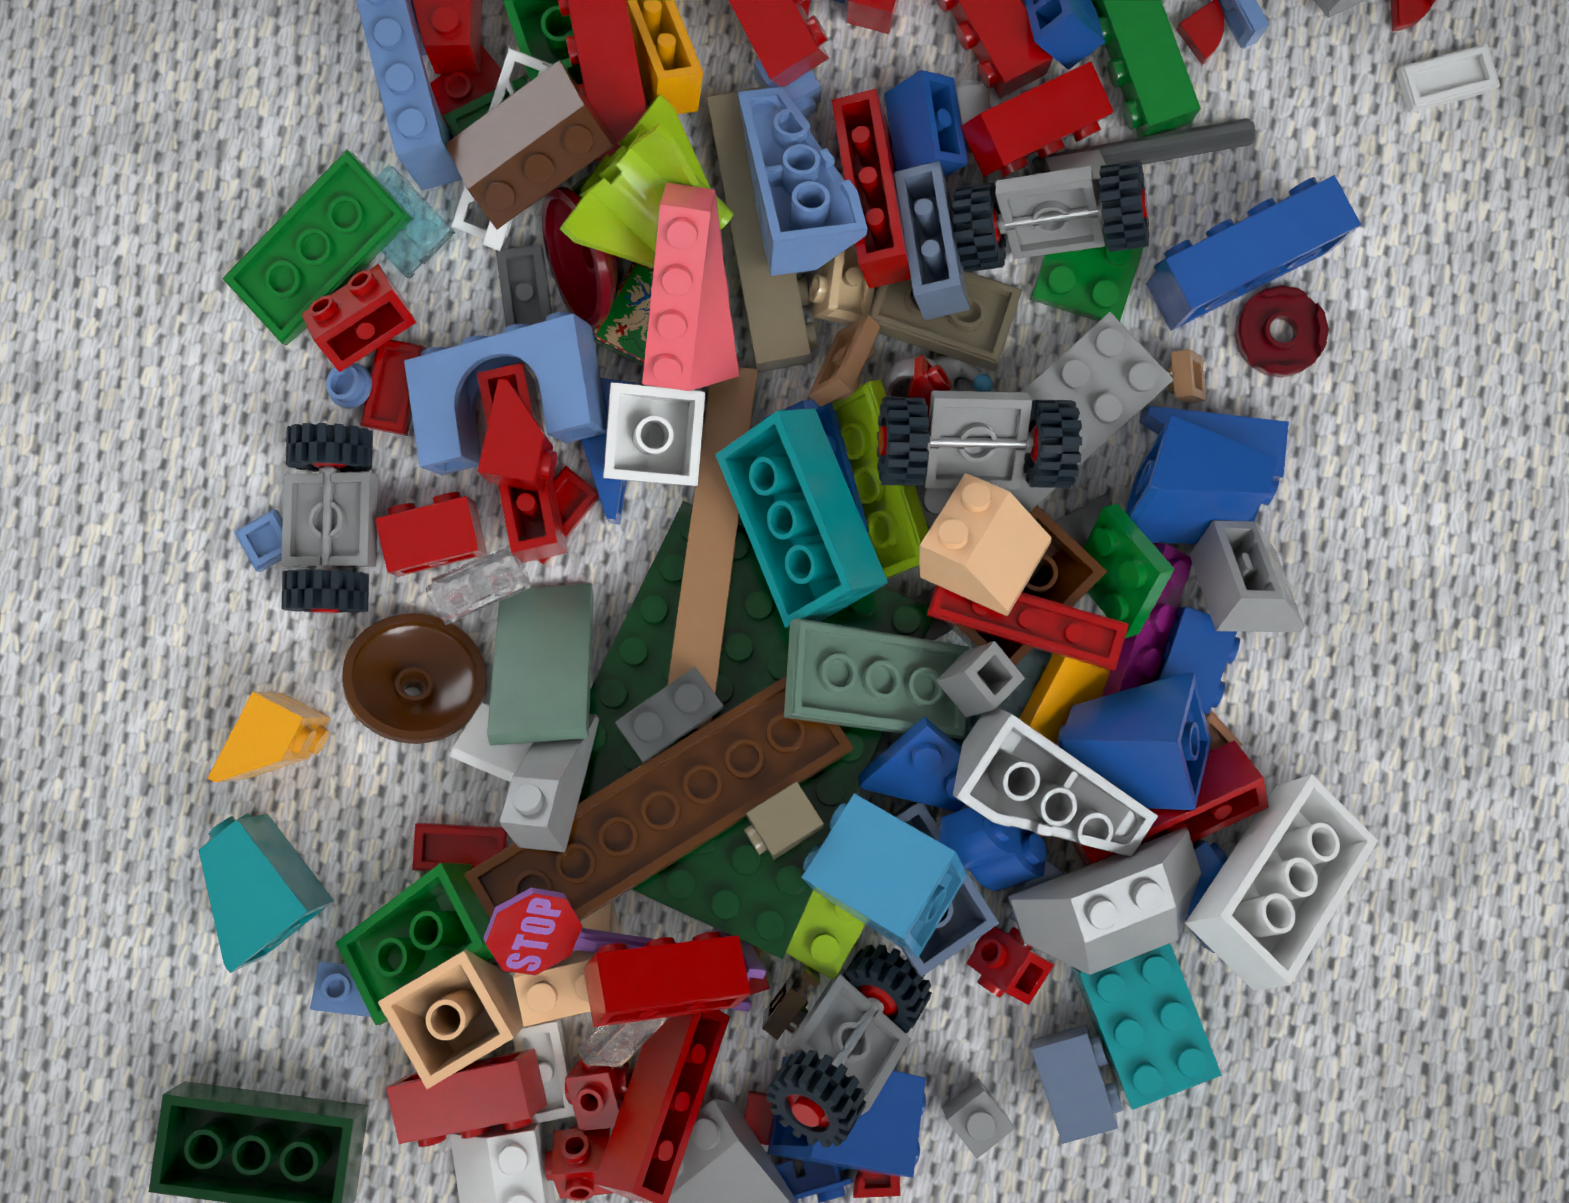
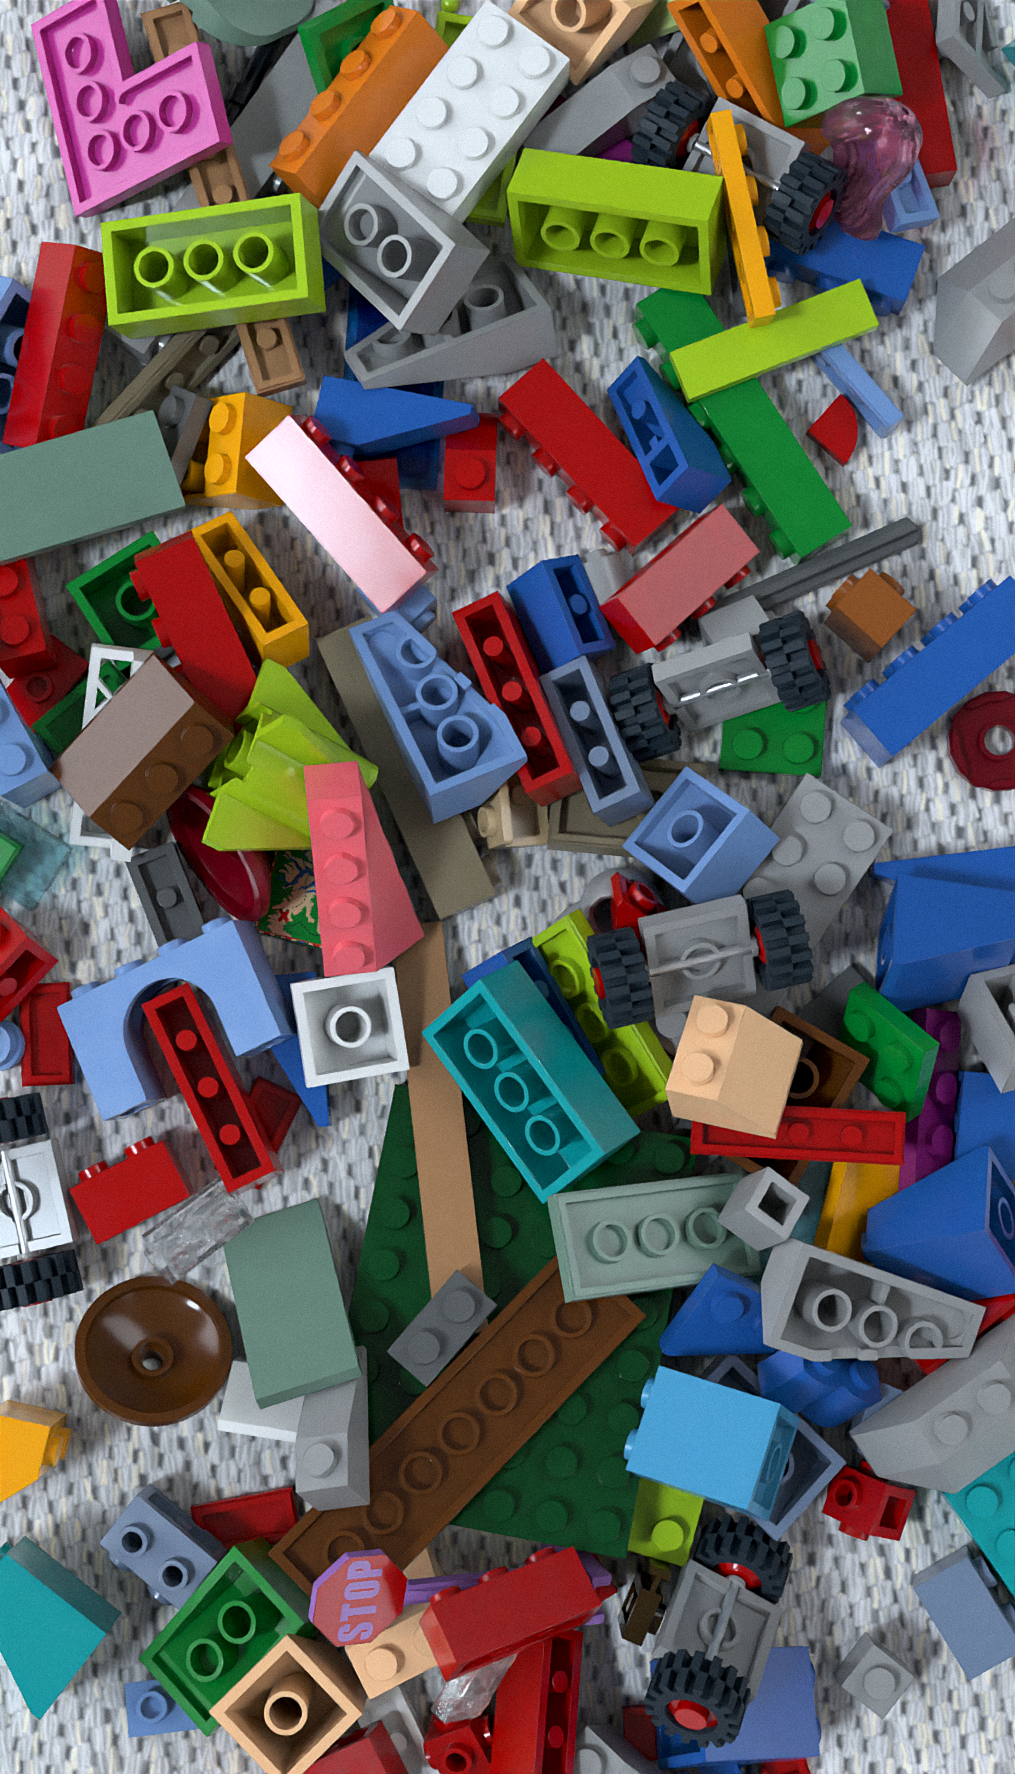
camera: 20 degrees left, 0 degrees up
red slope [477,379,557,492] -> none
dark tan brick [744,782,824,861] -> none
medium nougat plate [808,315,881,407] -> none
medium nougat plate [1167,349,1206,404] -> none
none -> sand blue brick [99,1483,229,1610]
none -> medium blue slope [622,766,780,905]
none -> dark orange brick [824,568,917,664]

